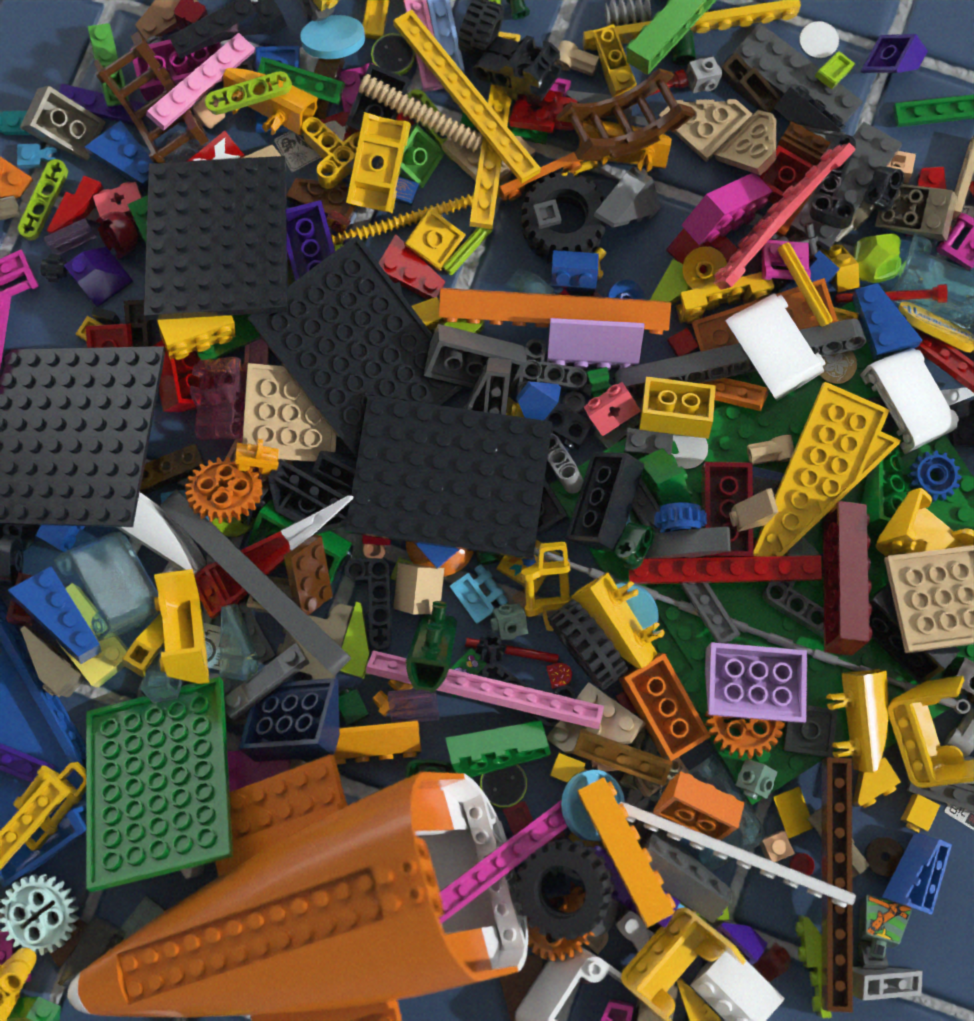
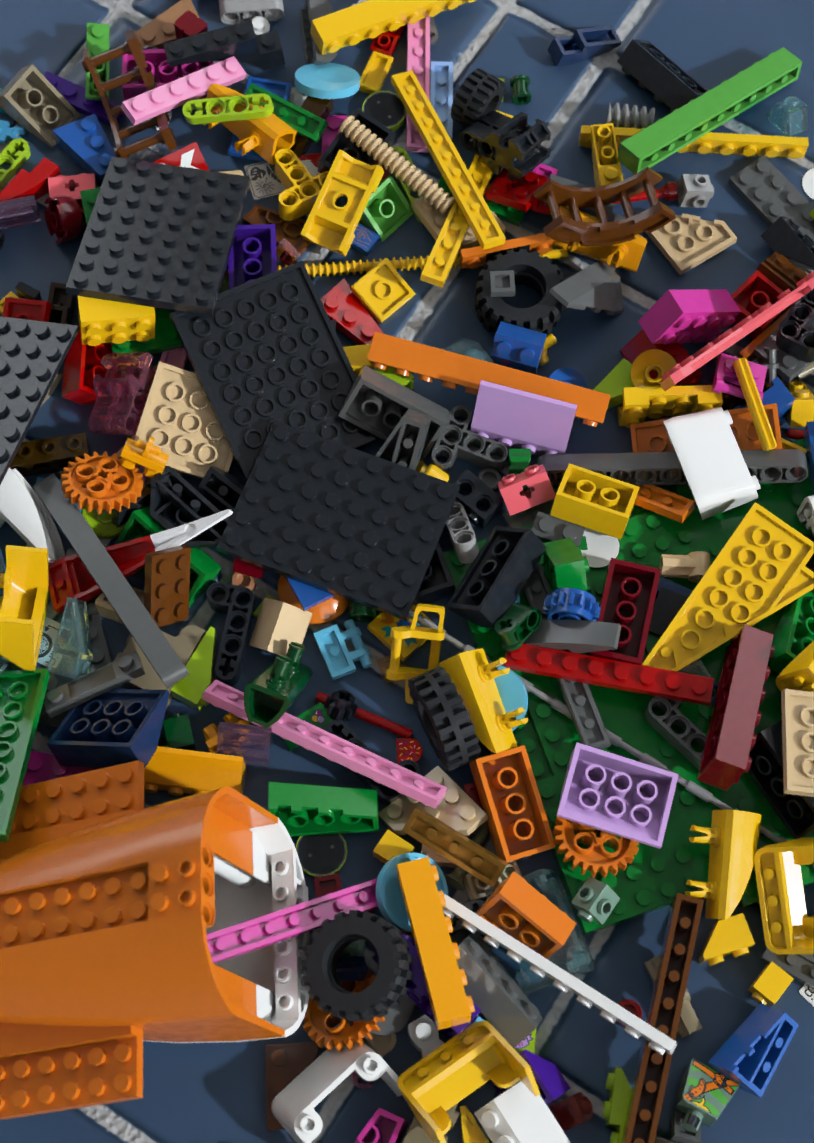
camera: 10 degrees right, 10 degrees down
dark purple slope [64,246,133,307] -> none
light nougat head [193,95,225,129] -> none
lime axle [443,226,493,275] -> none
sand green brick [490,603,528,640] -> none
blue slope [516,382,561,420] -> none
tan piece [554,40,599,76] -> none
red tile [667,328,699,357] -> none
dark green piece [671,30,696,65] -> none
tan plate [714,110,776,175] -> none
dark brown slope [720,52,781,113] -> none
tan slope [730,488,778,532] -> none
light nougat brick [758,831,795,862] -> none
yellow sticker [774,787,813,838] -> none
pearl dark grey plate [783,705,838,758] -> none
pearl gold sticker [820,351,857,384] -> none
dark brown piece [864,837,904,876] -> none

